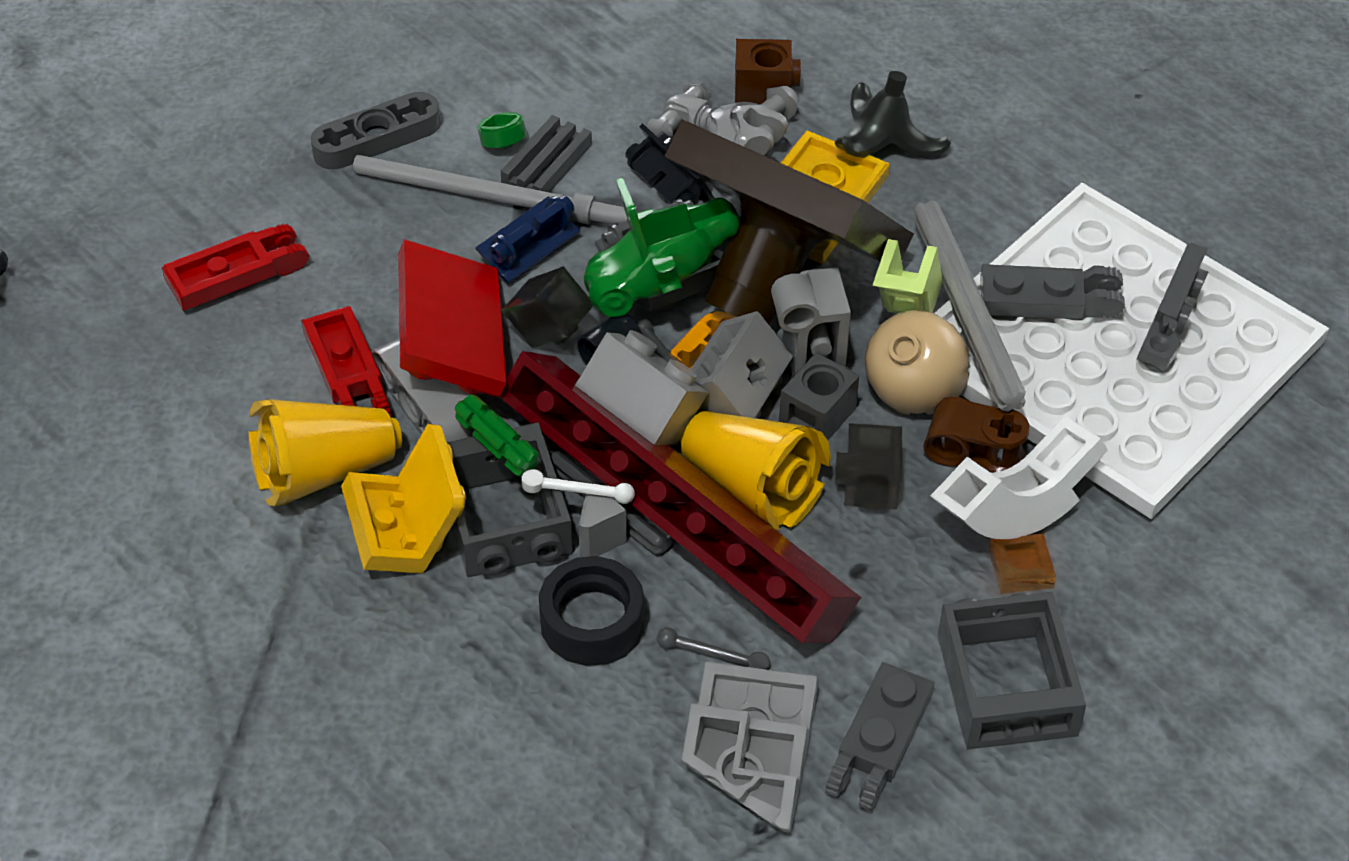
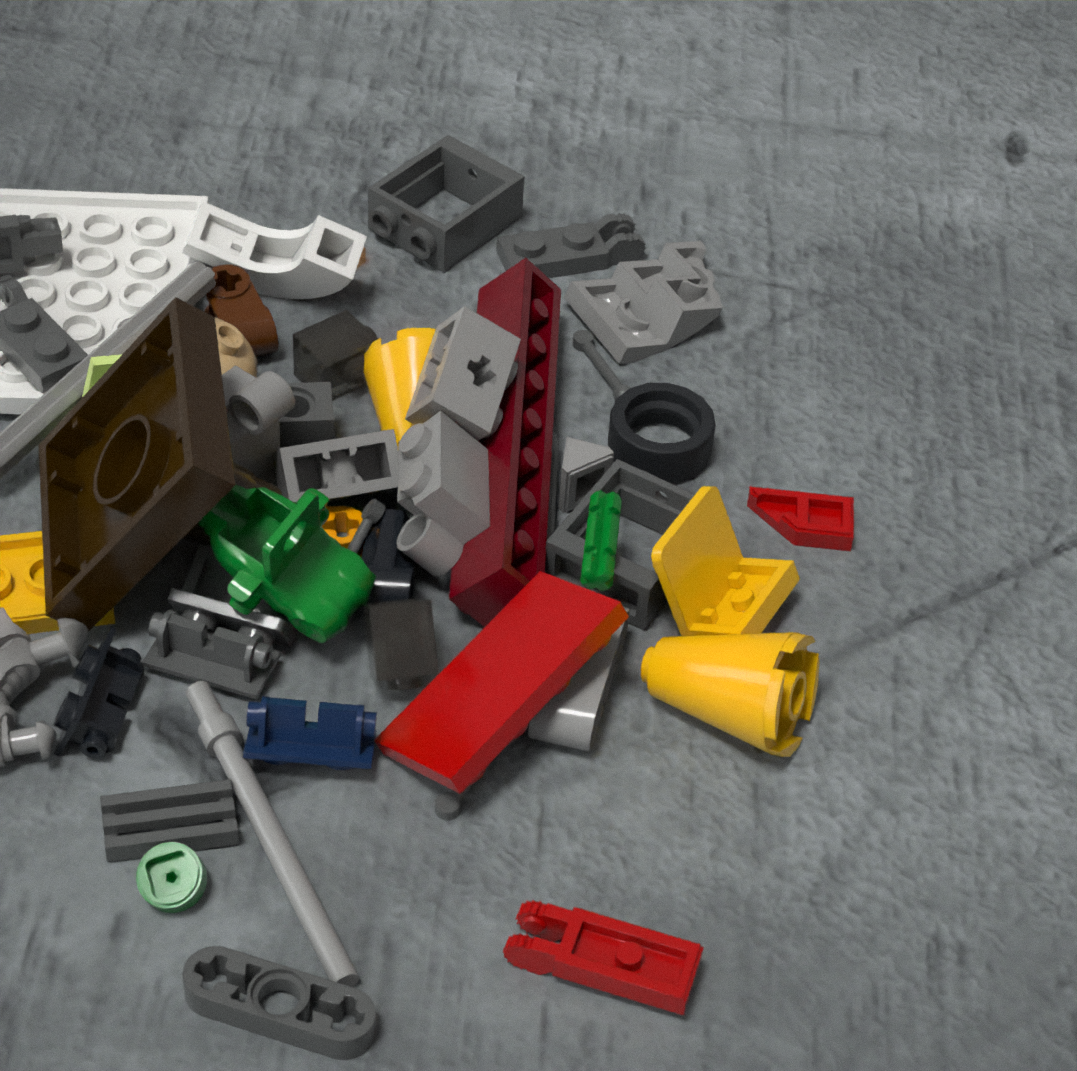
camera: 135 degrees left, 5 degrees down
red hinge [301,306,392,418] -> none
white hinge [522,469,635,504] -> none
none -> light grey brick [405,306,521,441]
none -> red tile [747,486,854,552]

